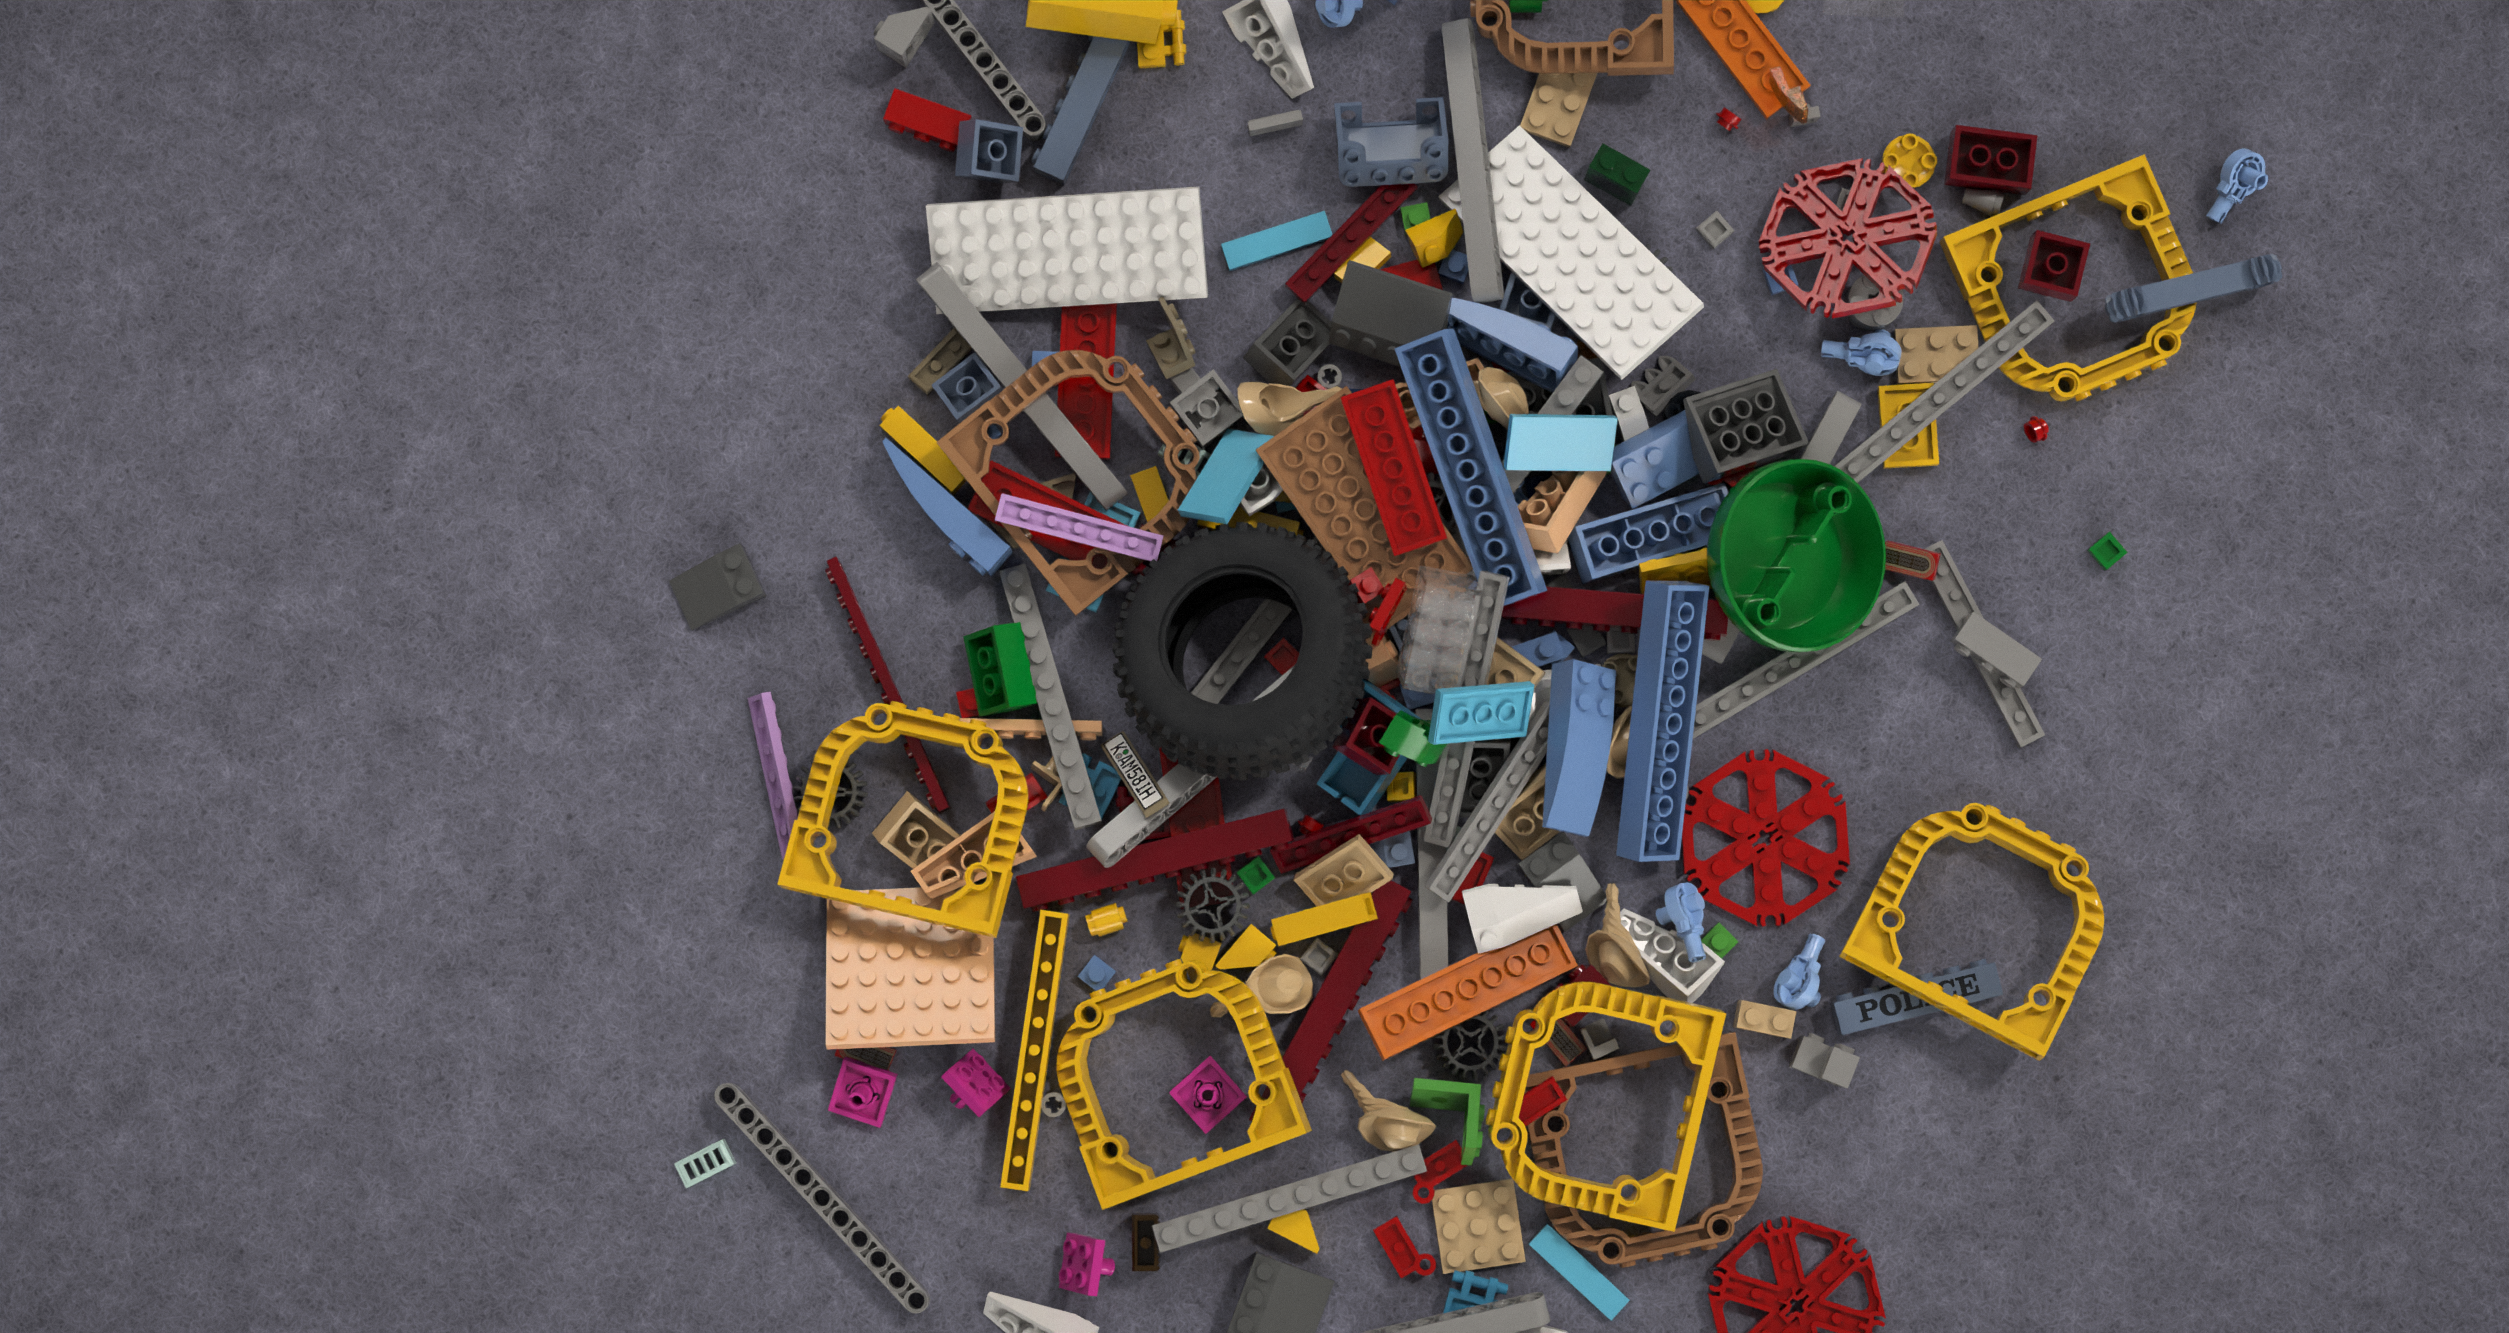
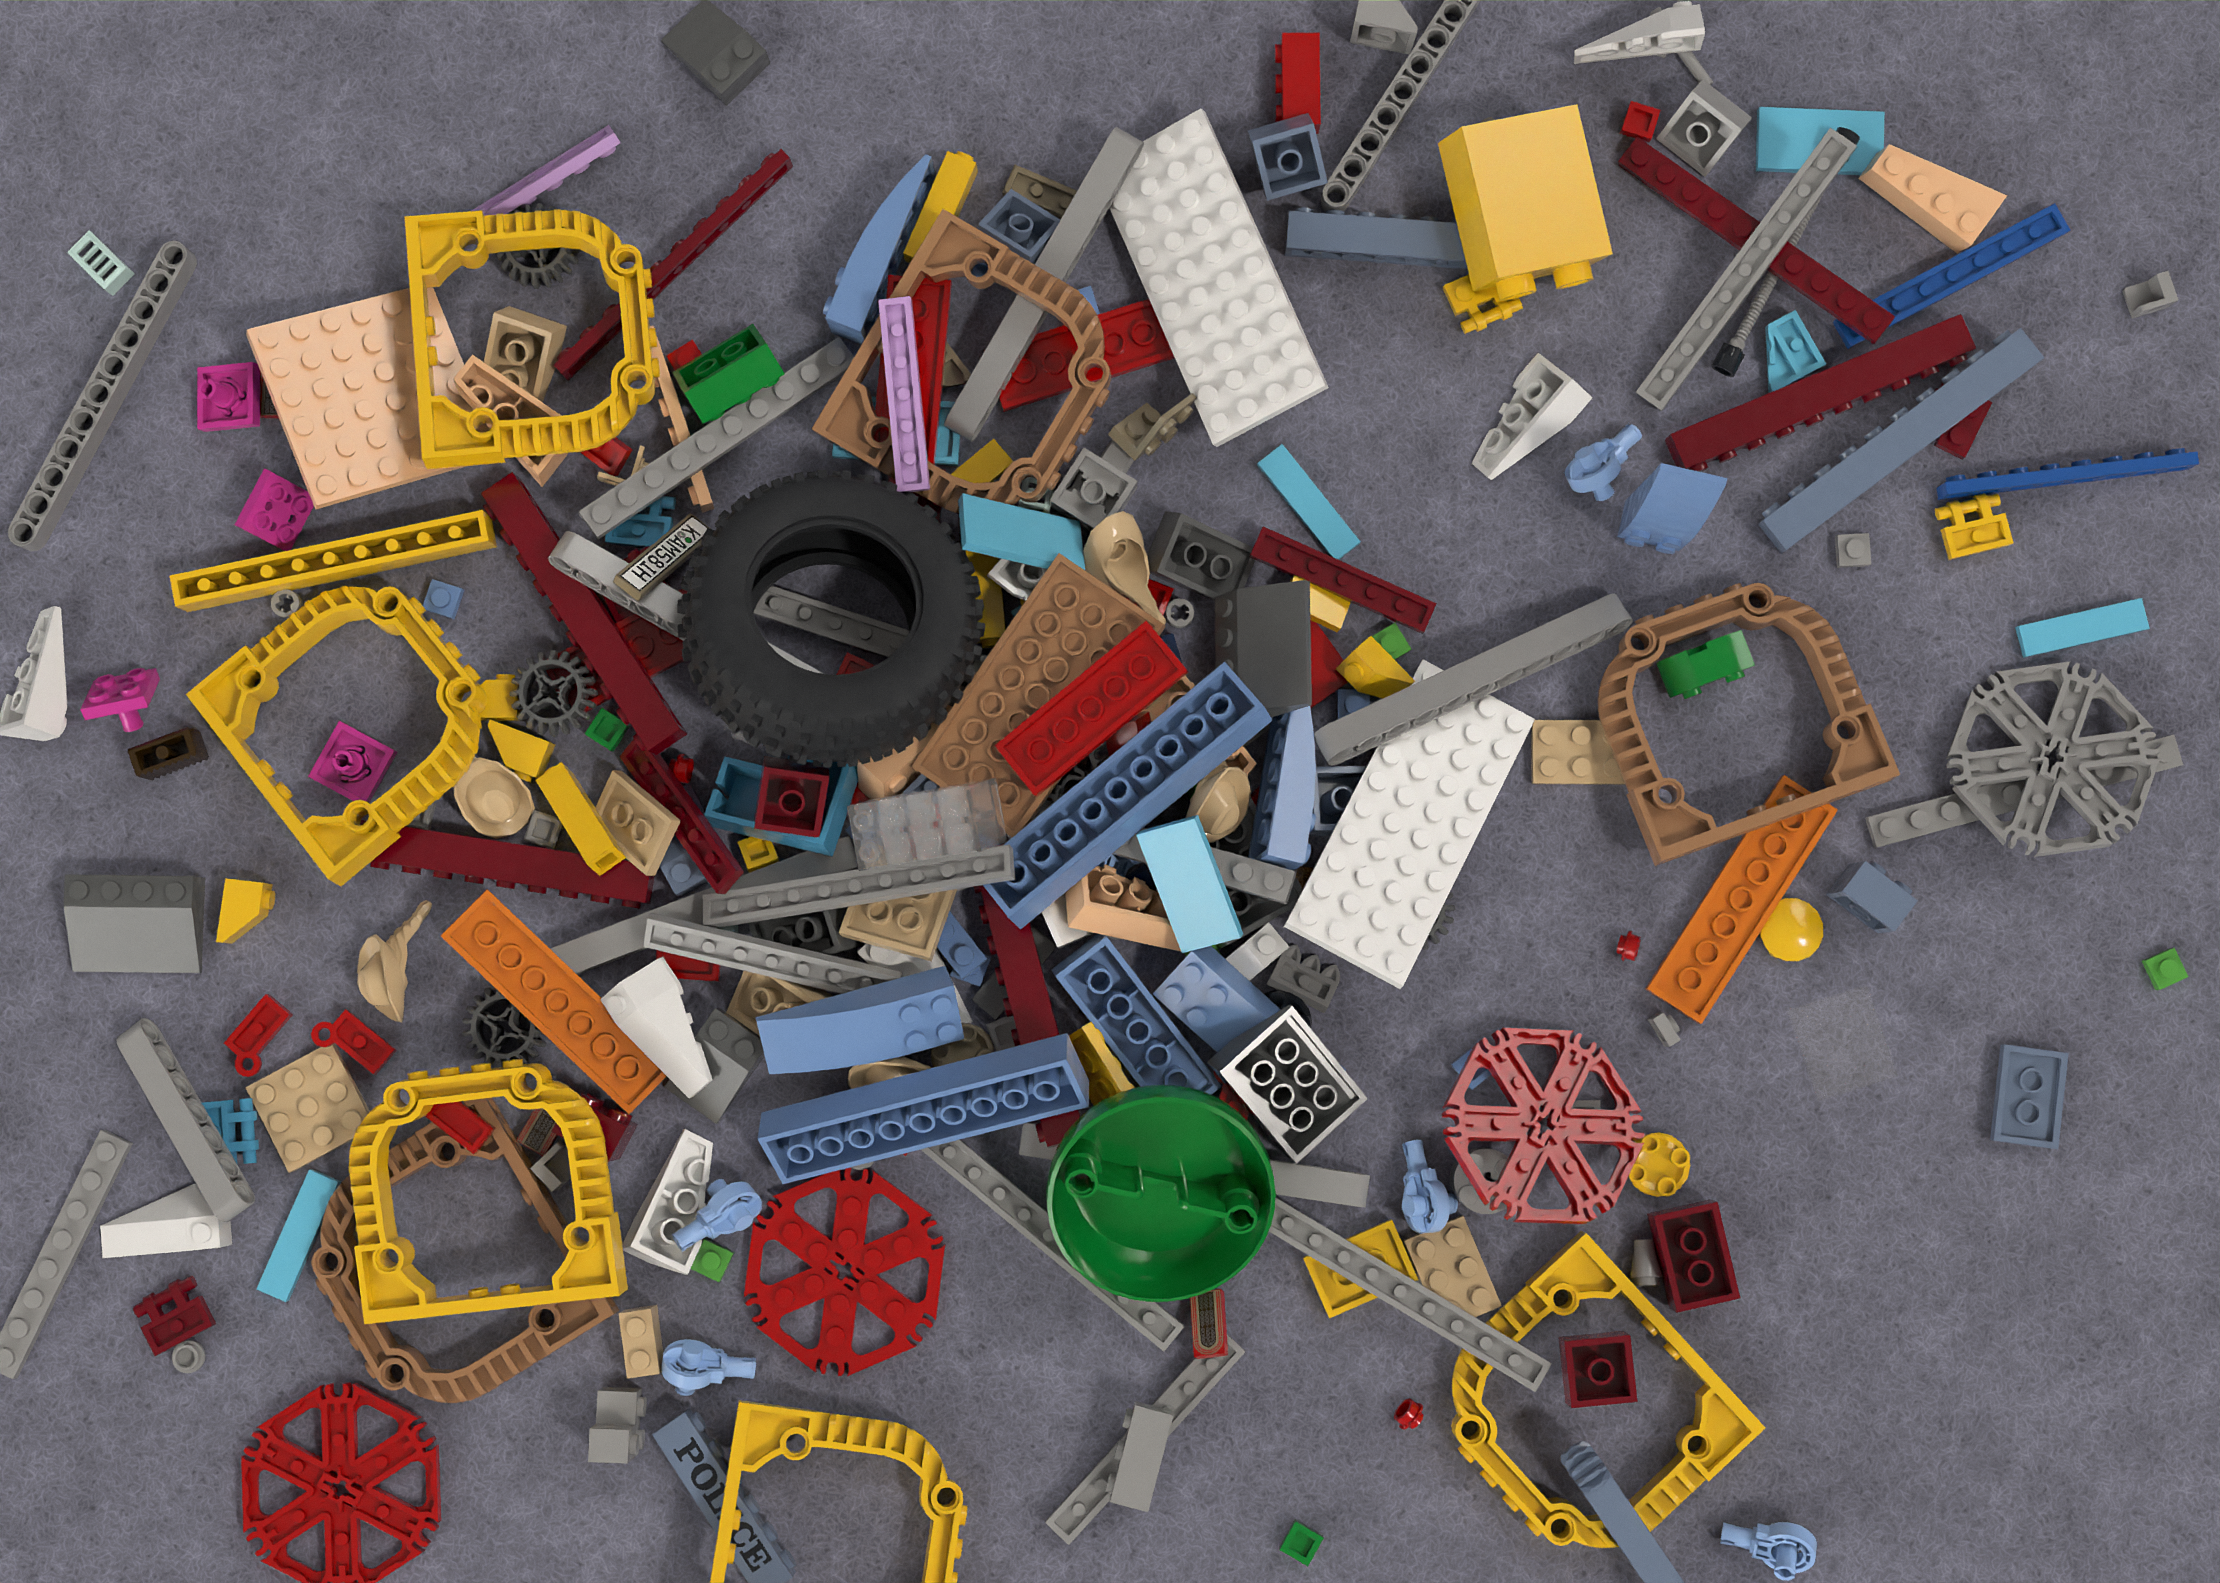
camera: 75 degrees right, 0 degrees up
yellow brick [1085,903,1128,937] -> none
light grey plate [1152,1144,1427,1253] -> none
light grey tile [1248,110,1303,136] -> none
sand blue windscreen [1334,97,1448,187] -> none
red plate [1348,567,1384,604] -> none
red hinge [1368,578,1407,647] -> none
green brick [1379,710,1447,767] -> none
bright green bracket [1409,1078,1485,1166] -> none
medium azure tile [1428,681,1535,745] -> none
dark green brick [1584,143,1650,206] -> none
tan hat [1585,883,1650,987] -> none
light grey tile [1696,211,1734,249] -> none
clear orange slope [1769,66,1808,124] -> none

